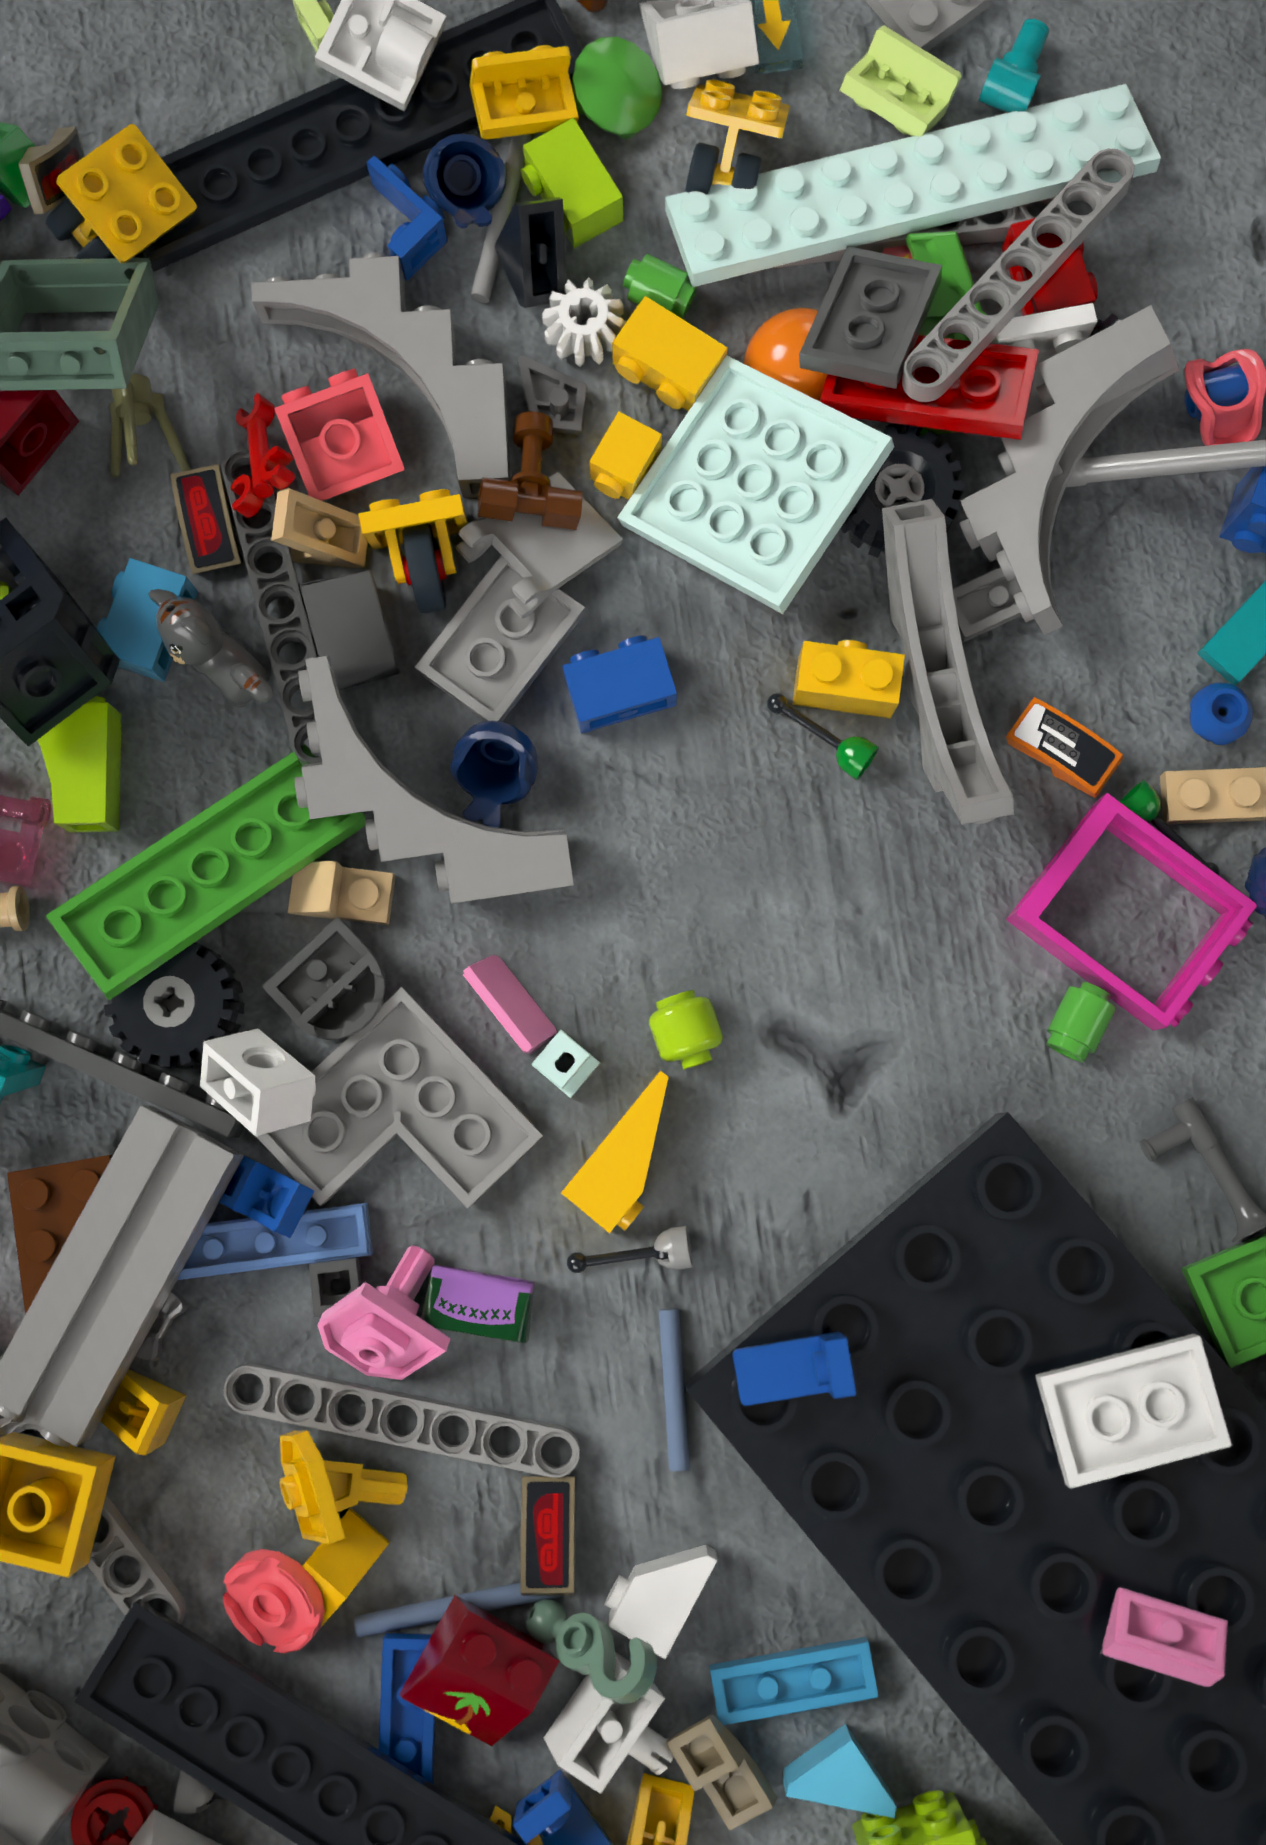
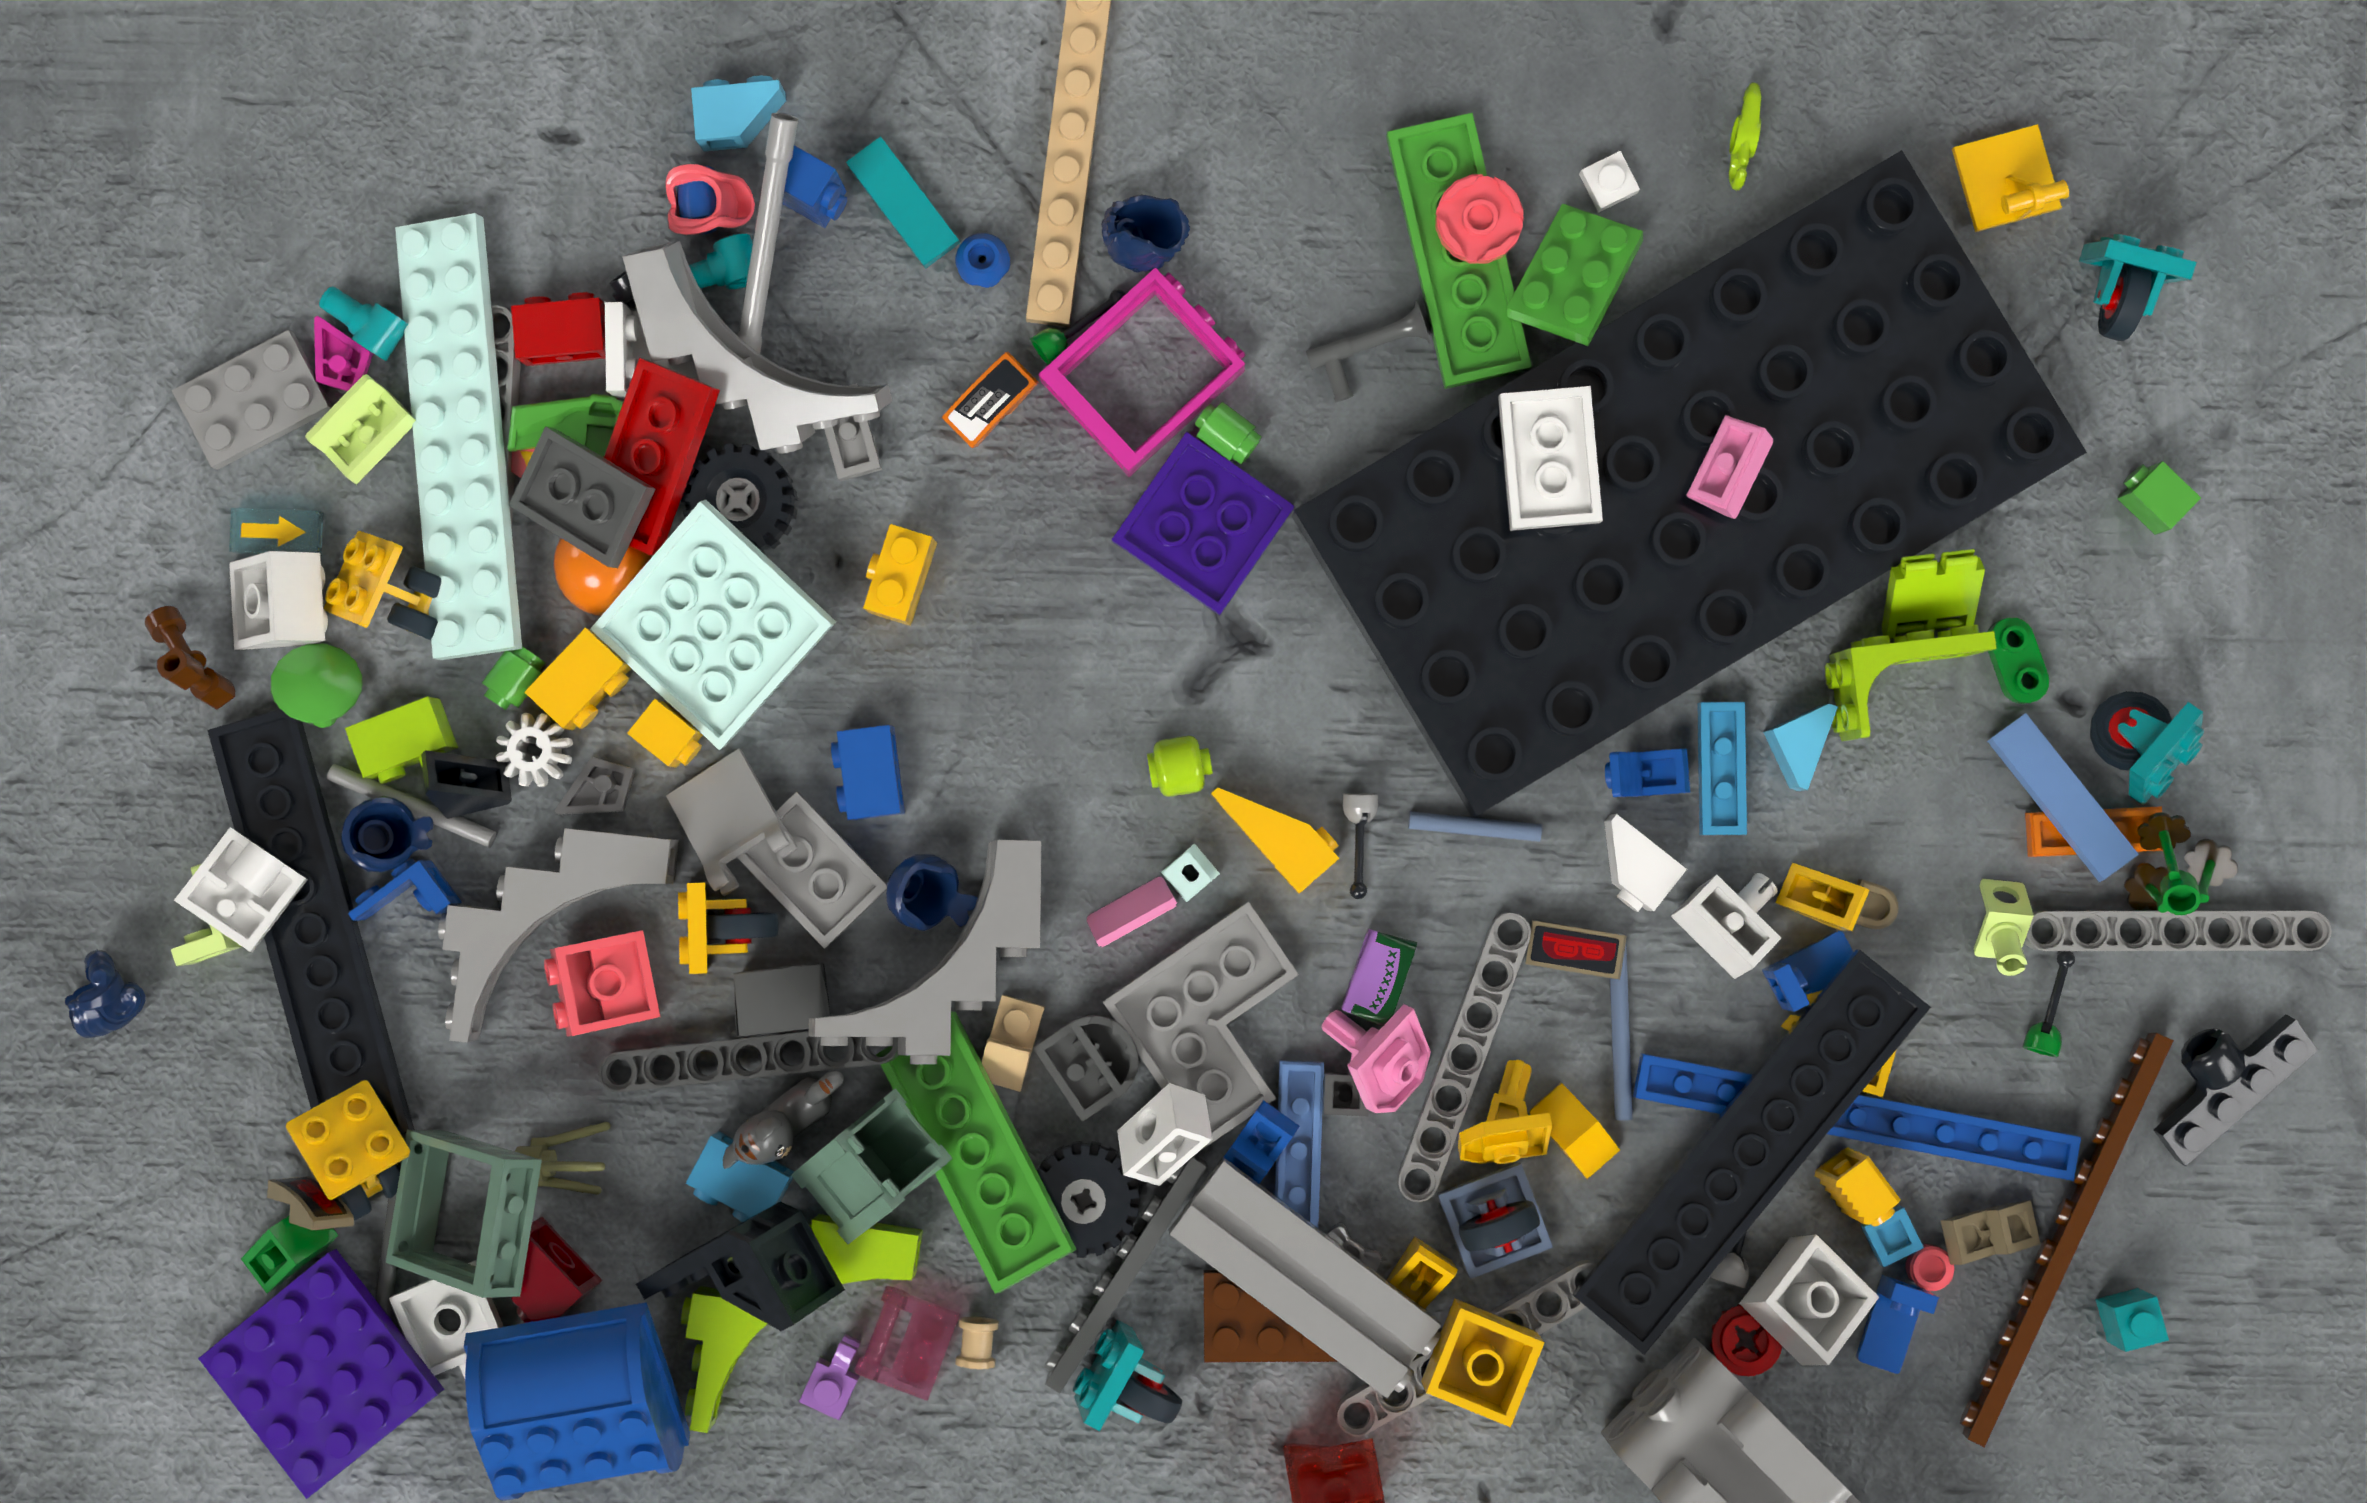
camera: 80 degrees left, 5 degrees up
slope [170,464,243,574] -> none
coral tile [223,1549,325,1654] -> none
red bar [230,393,295,518] -> none
tan slope [271,488,368,569] -> none
dark red slope [399,1595,560,1747] -> none
yellow bracket [470,45,579,140] -> none
reddish brown bar [477,411,582,530] -> none
sand green piece [526,1599,657,1704] -> none
dark tan slope [666,1714,778,1831] -> none
blue bracket [733,1332,856,1406] -> none
hinge [767,693,879,780] -> none
light grey arch [882,499,1014,824] -> none
light grey beam [902,149,1134,402] -> none
none -> dark pink piece [314,316,373,391]
none -> teal pin [689,234,753,290]
none -> sand green container [791,1088,953,1244]
none -> dark purple plate [1112,432,1295,616]
none -> sand blue plate [1437,1162,1553,1279]
none -> blue bracket [1605,749,1690,797]

